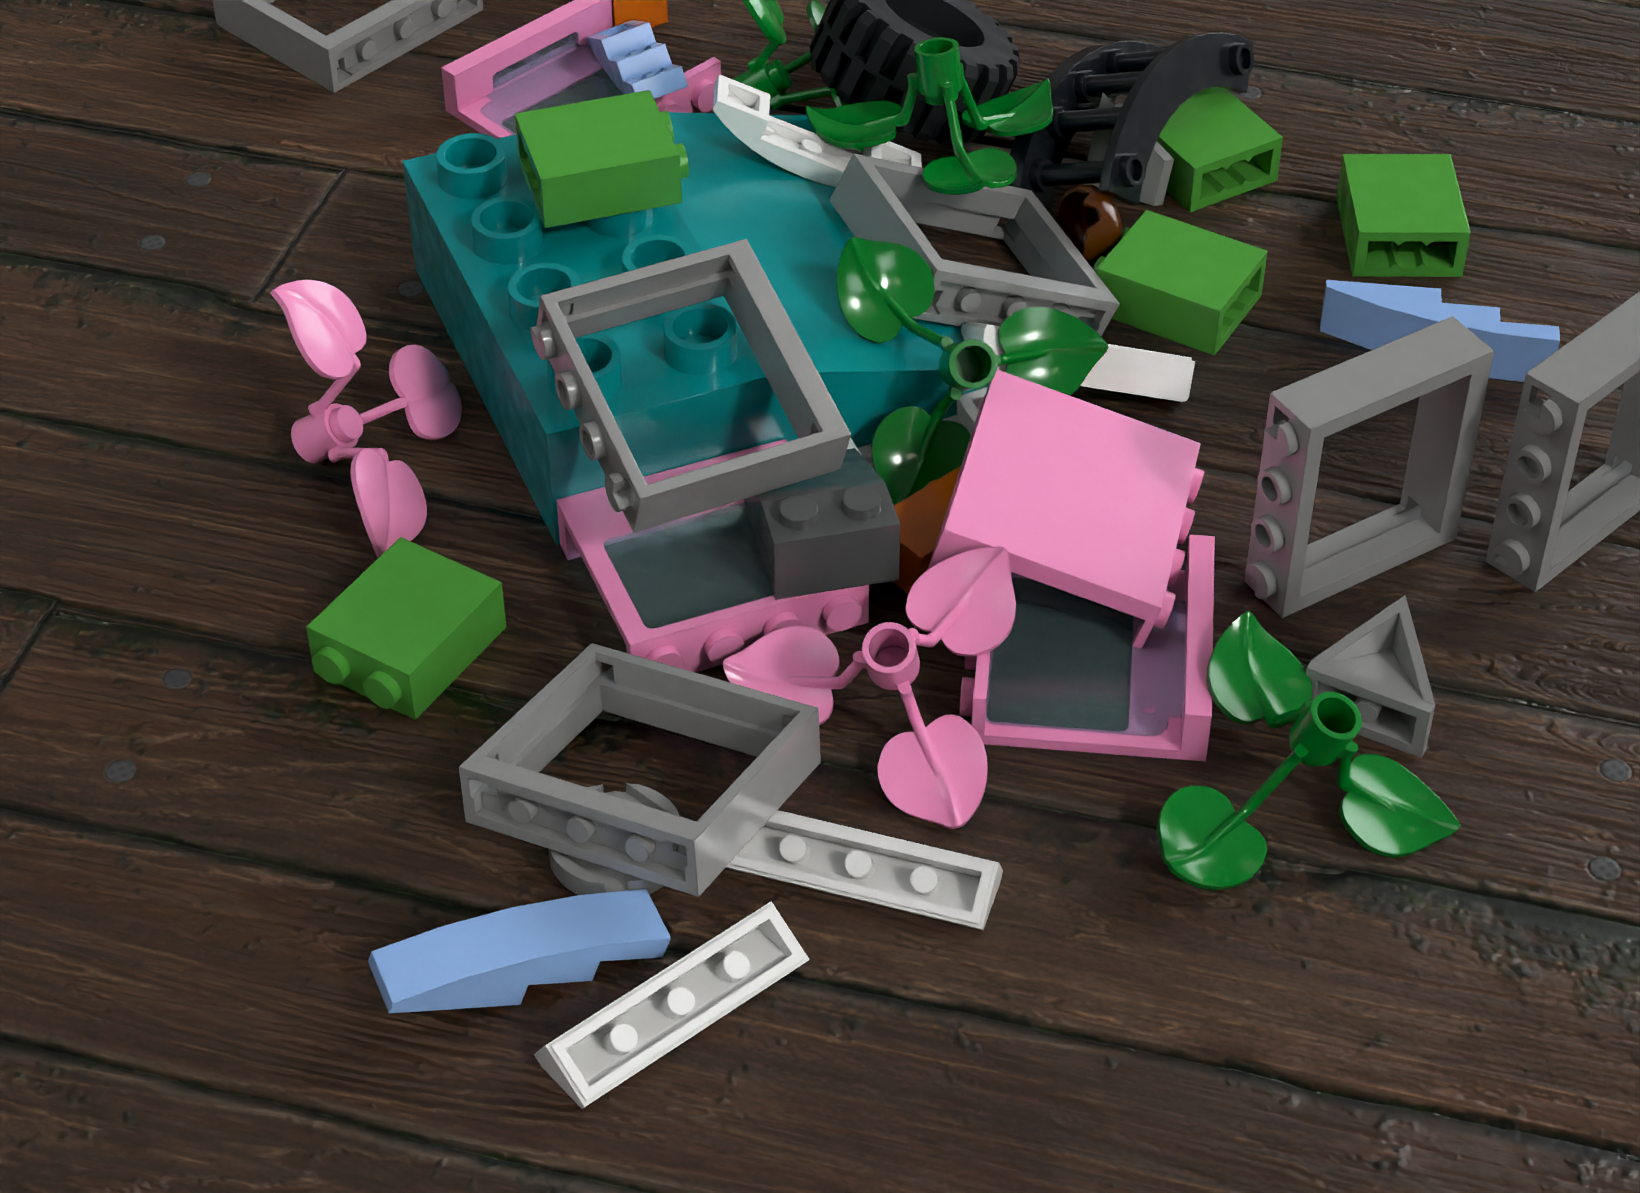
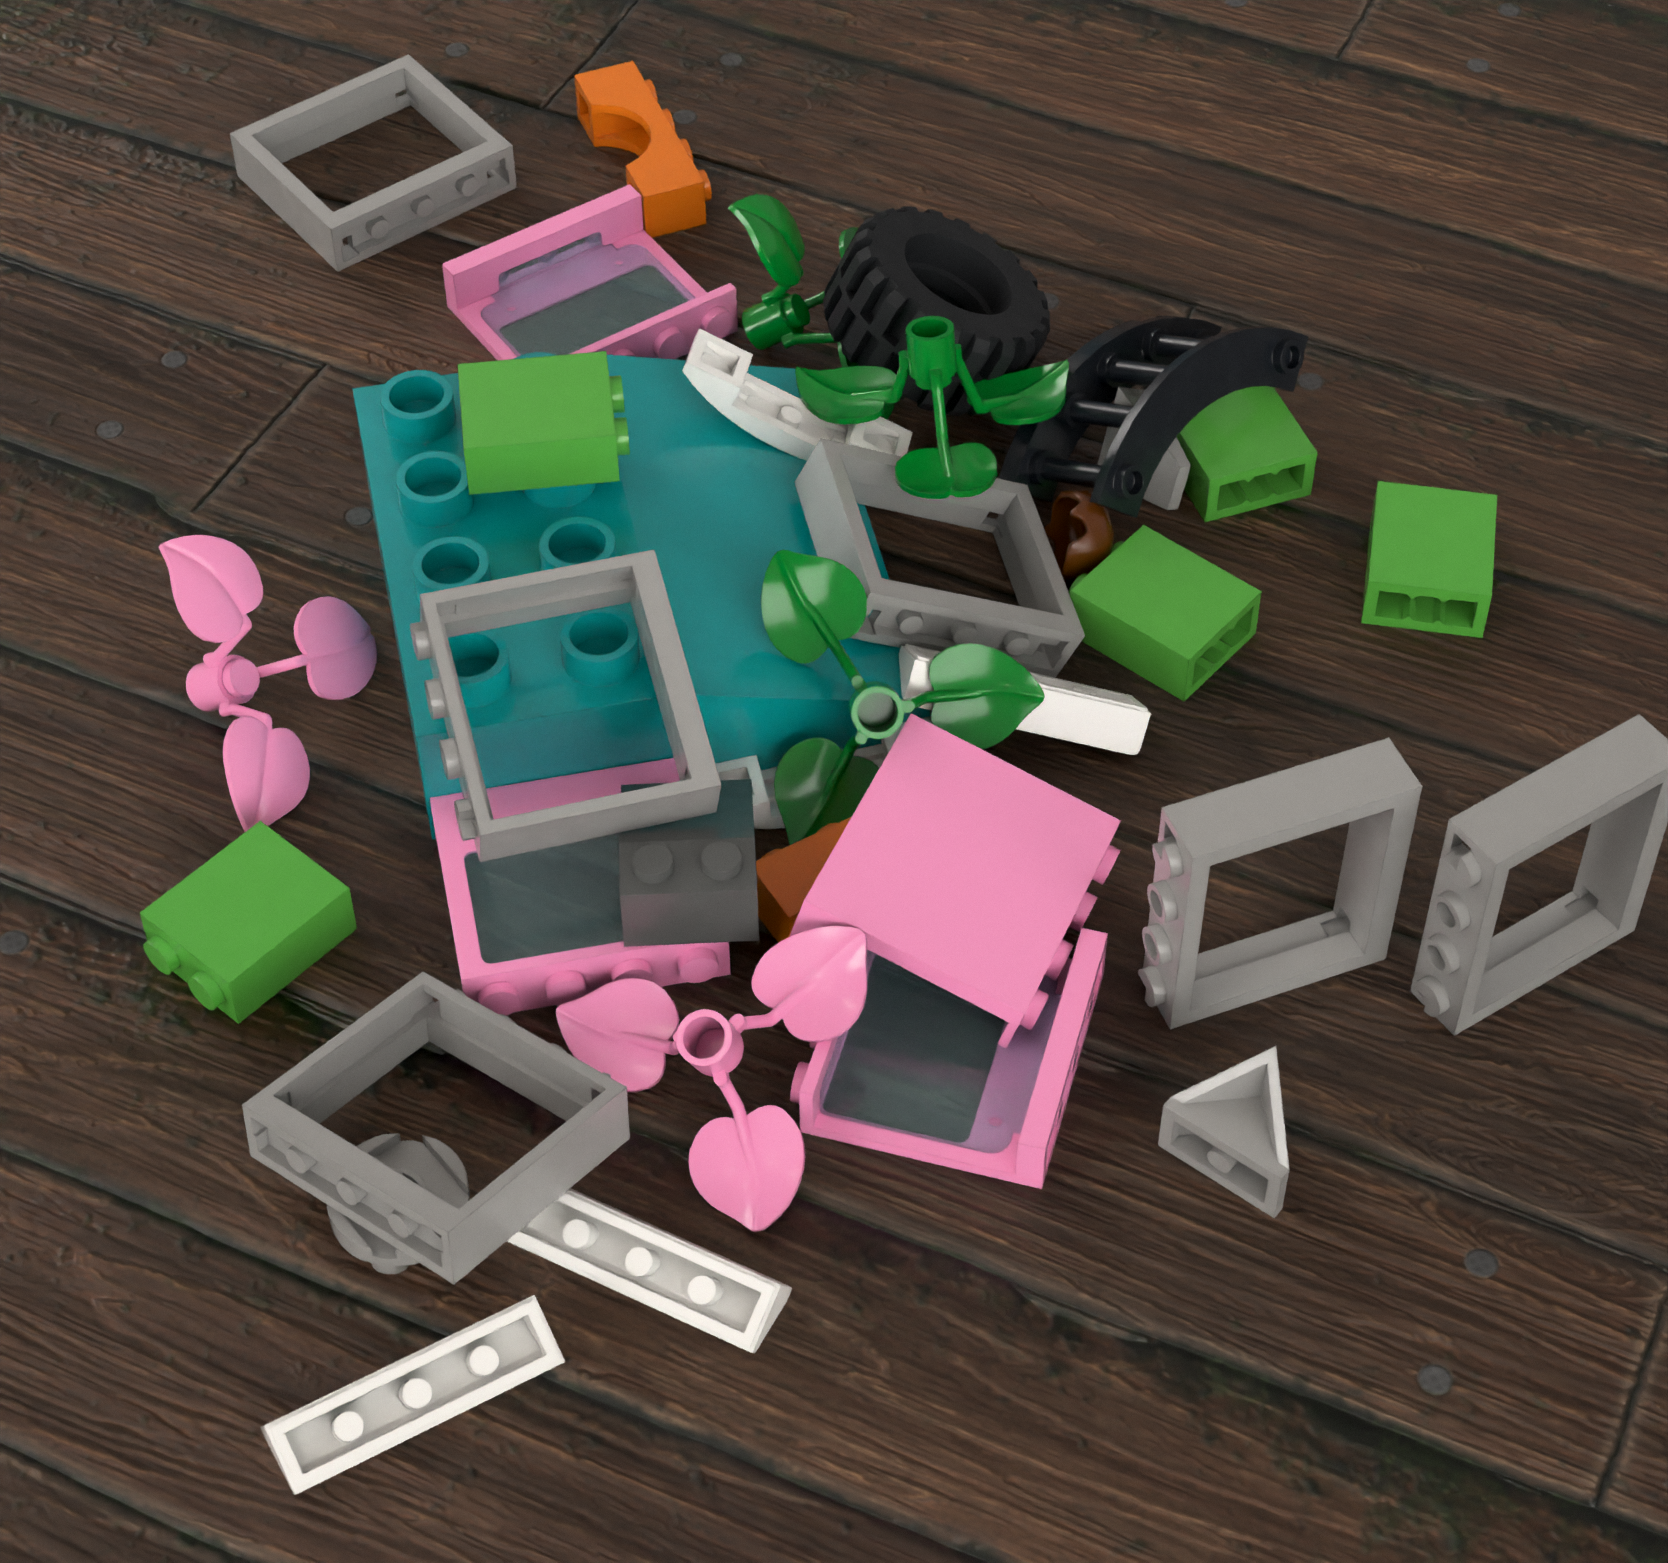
camera: 10 degrees right, 5 degrees up
light blue slope [368,889,671,1014] -> none
light blue slope [586,20,688,99] -> none
green plant [1157,611,1461,890] -> none
light blue slope [1320,280,1560,382] -> none

